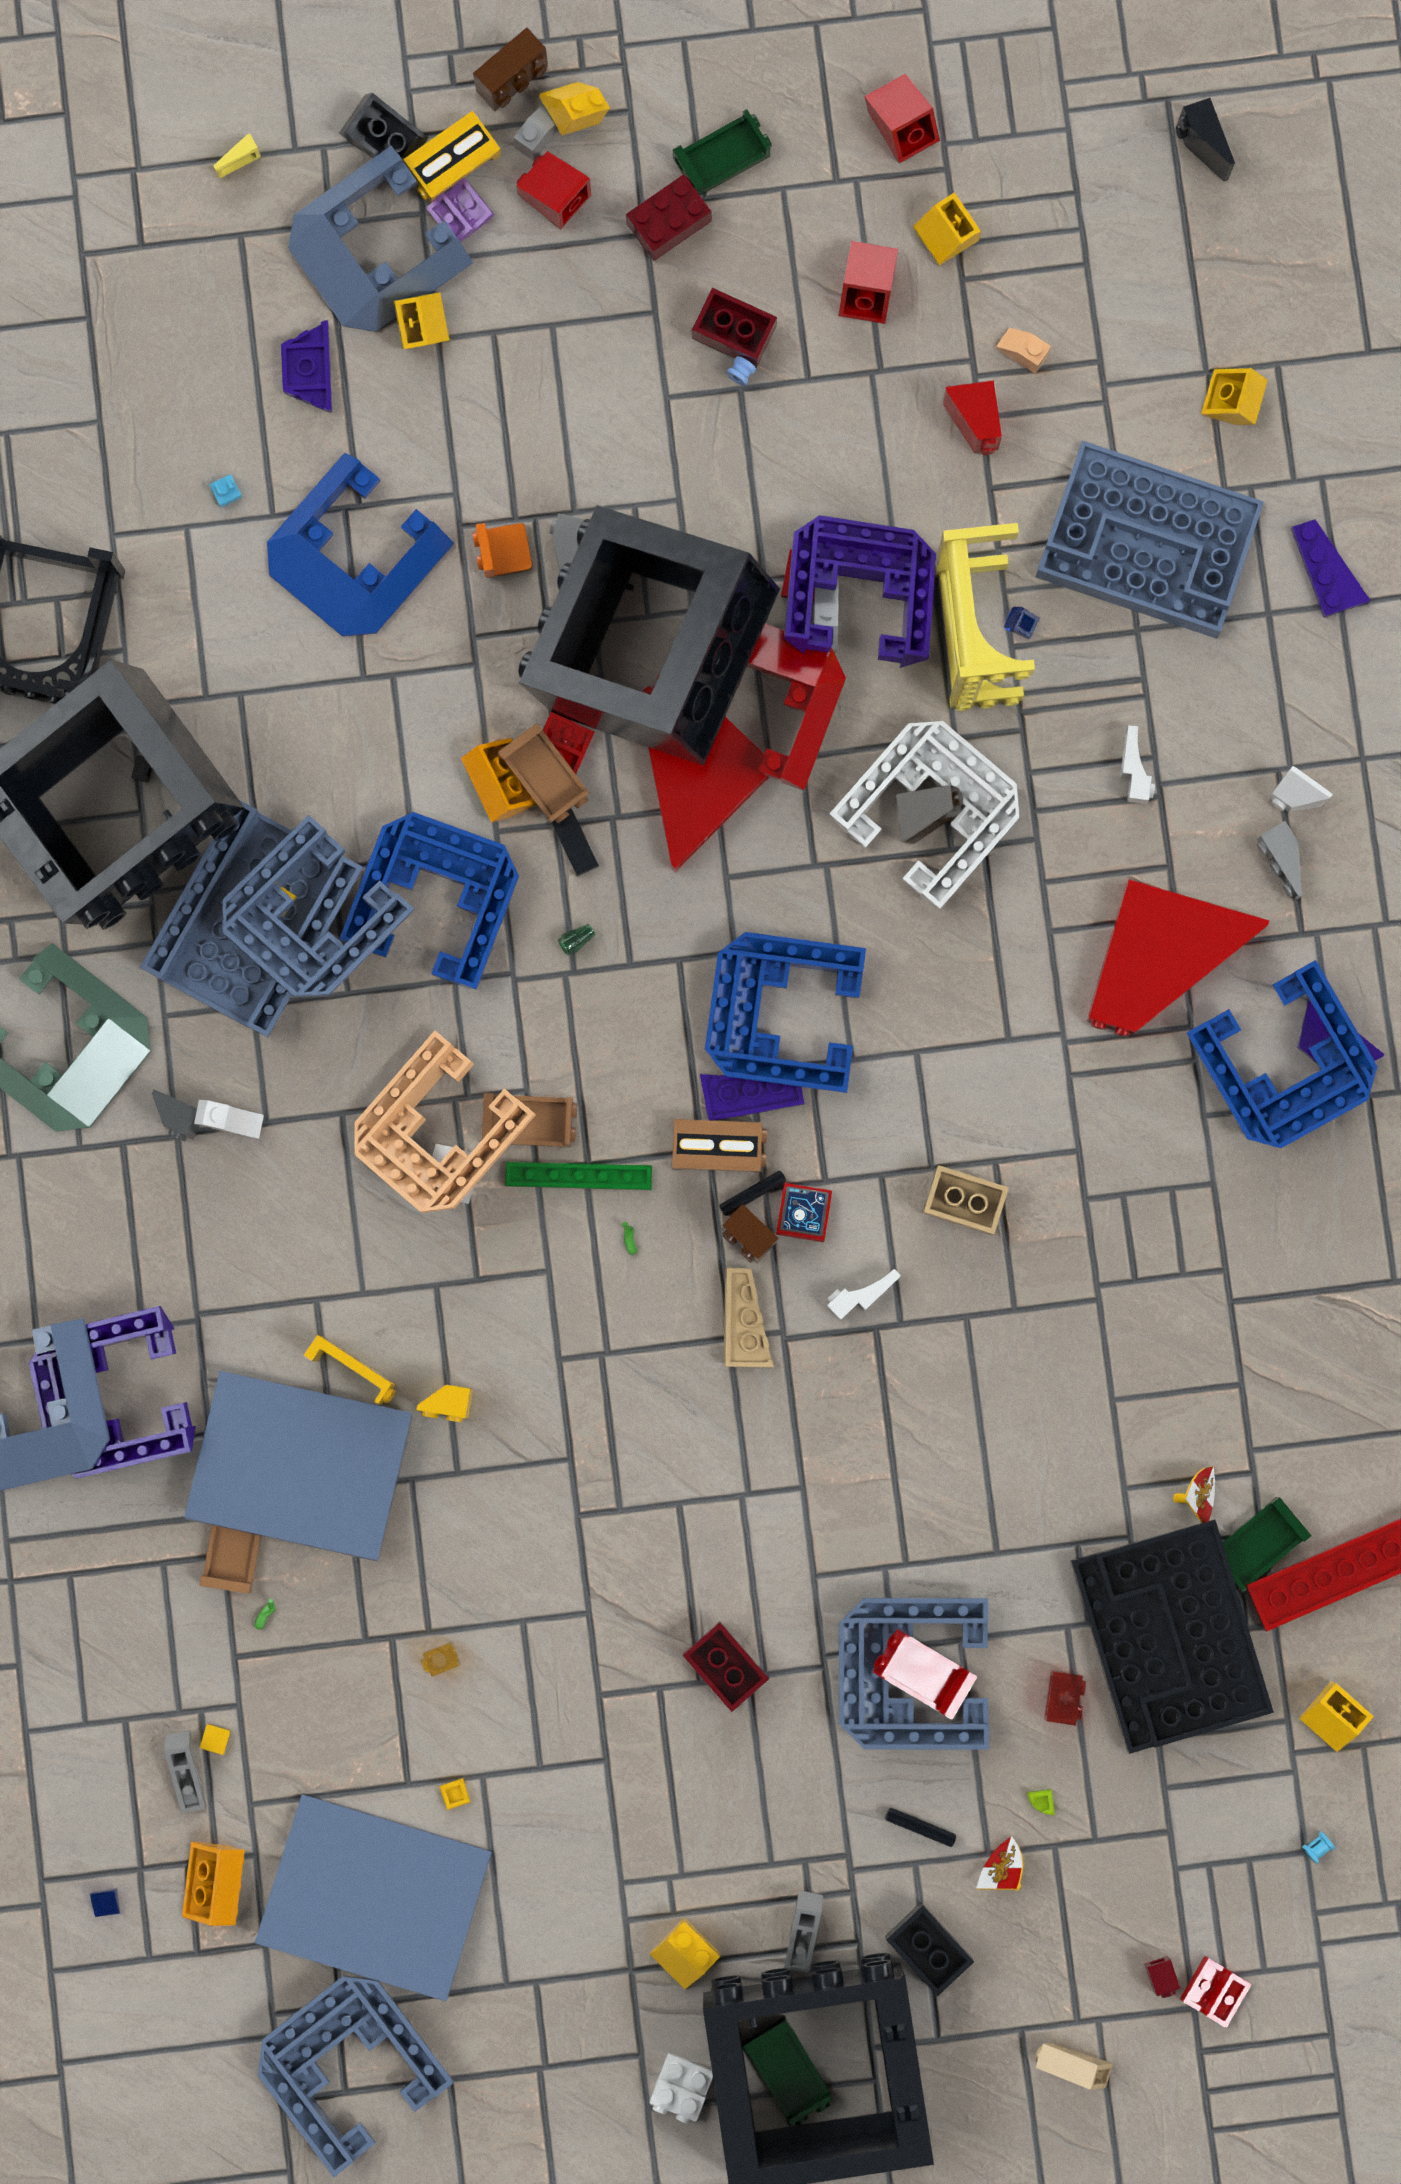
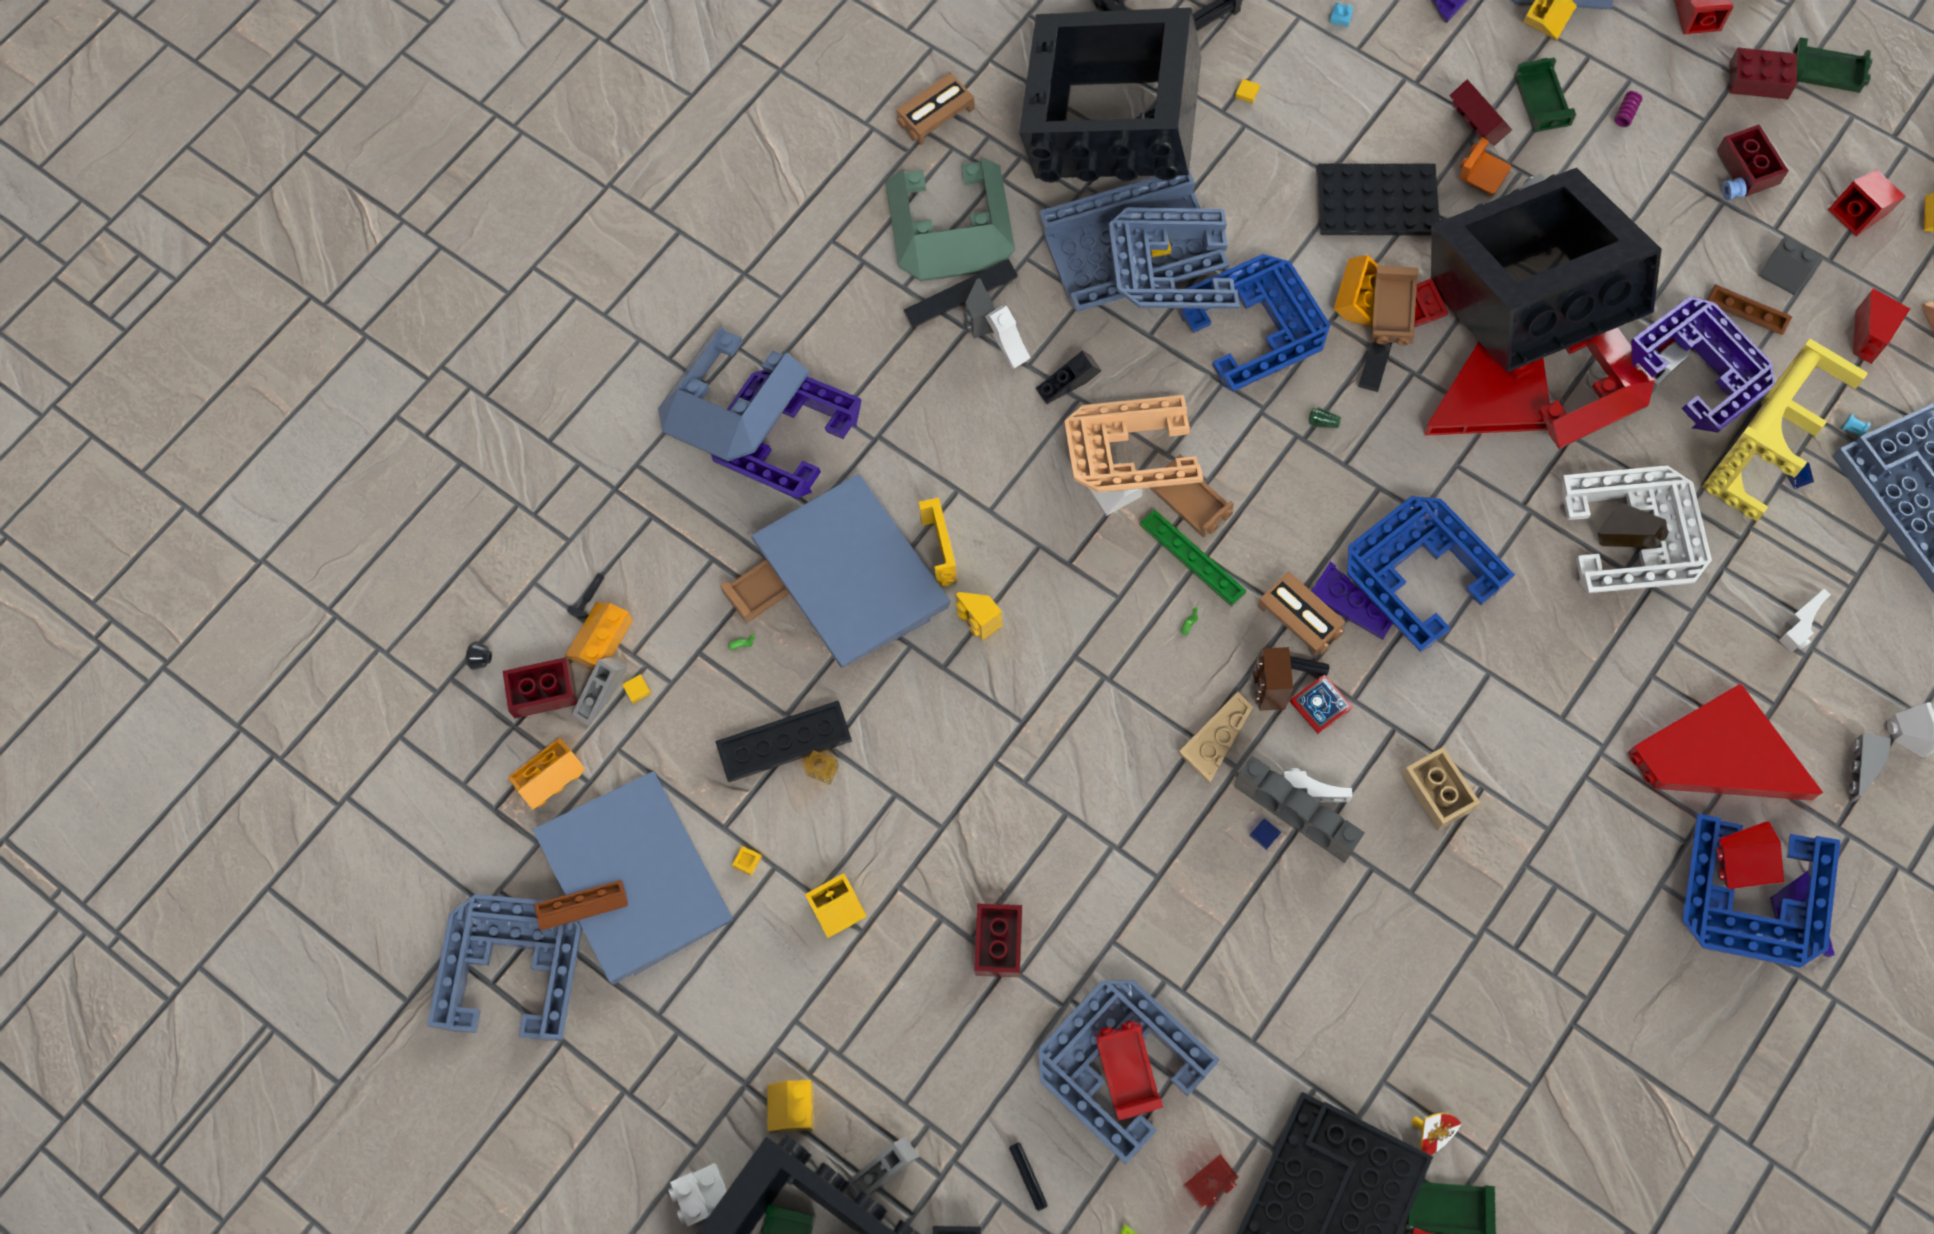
camera: 45 degrees right, 15 degrees down
clear blue slope [90,1888,120,1917] -> none
blue slope [267,453,454,637] -> none
none -> black cone [466,641,492,670]
none -> dark red brick [503,657,577,719]
none -> dark orange slope [533,880,628,930]
none -> light orange slope [565,602,633,670]
none -> black piece [567,573,605,619]
none -> black plate [715,700,852,783]
none -> yellow slope [804,873,867,938]
none -> black tile [903,259,1018,329]
none -> black slope [1036,351,1101,404]
none -> dark grey fence [1234,755,1365,863]
none -> yellow tile [1235,79,1261,104]
none -> clear blue tile [1250,818,1281,850]
none -> black plate [1317,164,1440,236]
none -> dark red brick [1449,79,1513,146]
none -> dark green panel [1514,57,1576,133]
none -> magenta piece [1614,91,1643,127]
none -> dark orange slope [1707,284,1793,335]
none -> red slope [1716,821,1784,889]
none -> dark grey slope [1758,235,1822,295]
none -> medium azure bush [1841,414,1871,438]

